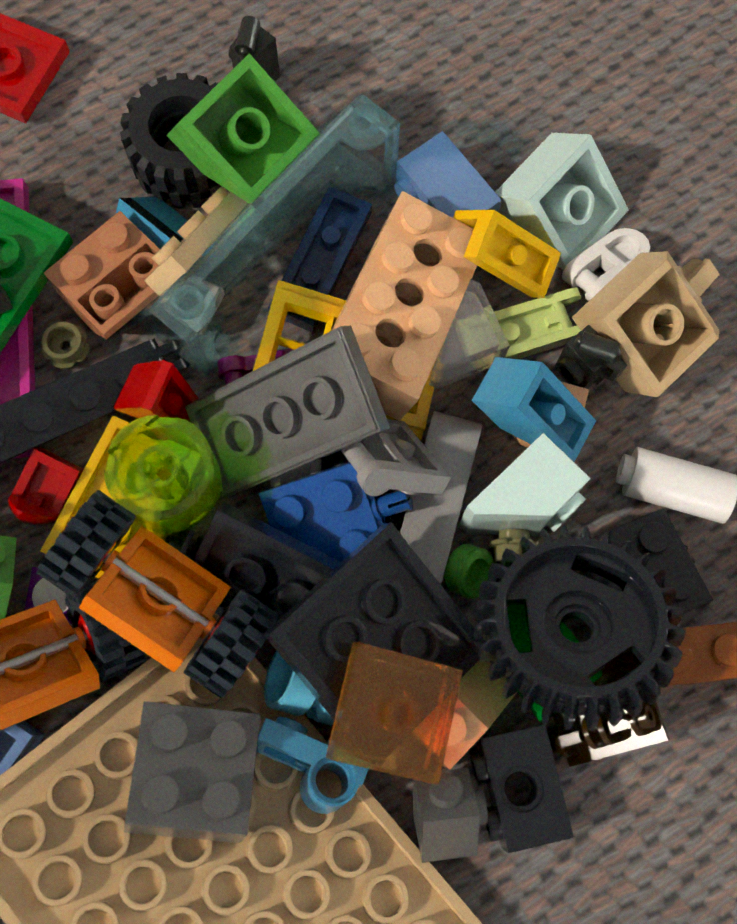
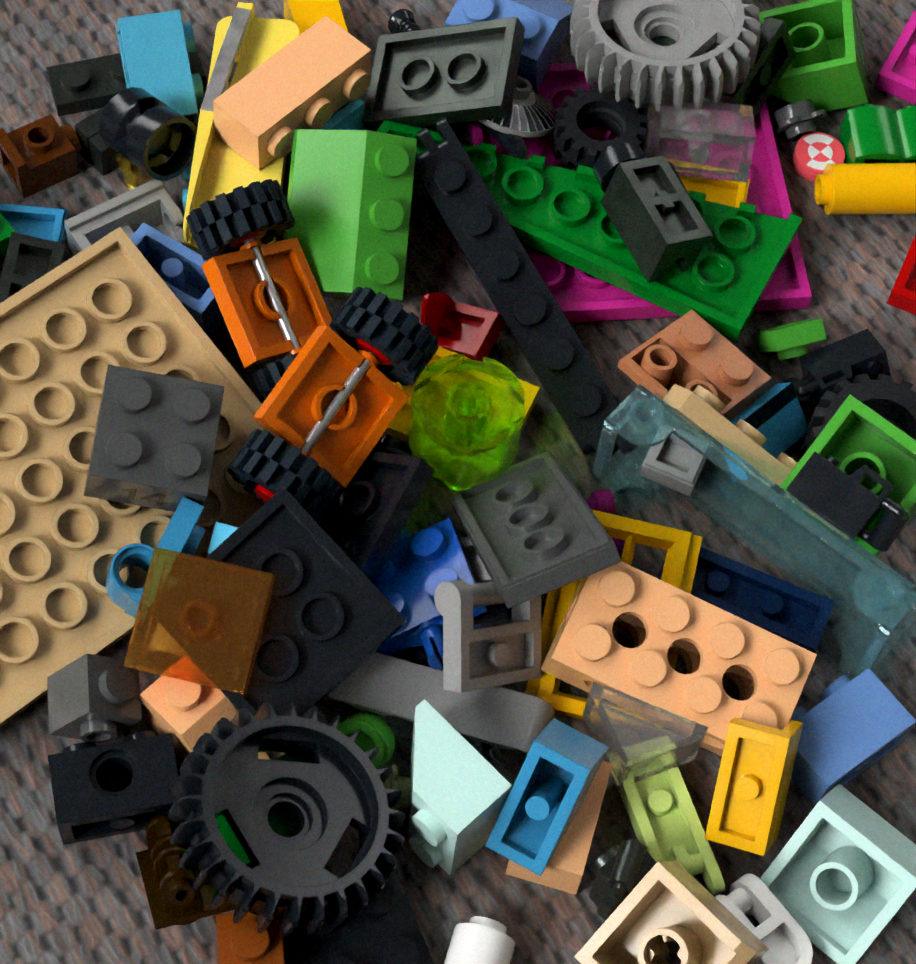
camera: 85 degrees right, 15 degrees down
olive plate [41,322,90,369] -> none
red slope [114,360,199,445] -> none
none -> bright green plate [753,318,827,360]
none -> black piece [784,329,891,402]
none -> black piece [786,452,909,552]

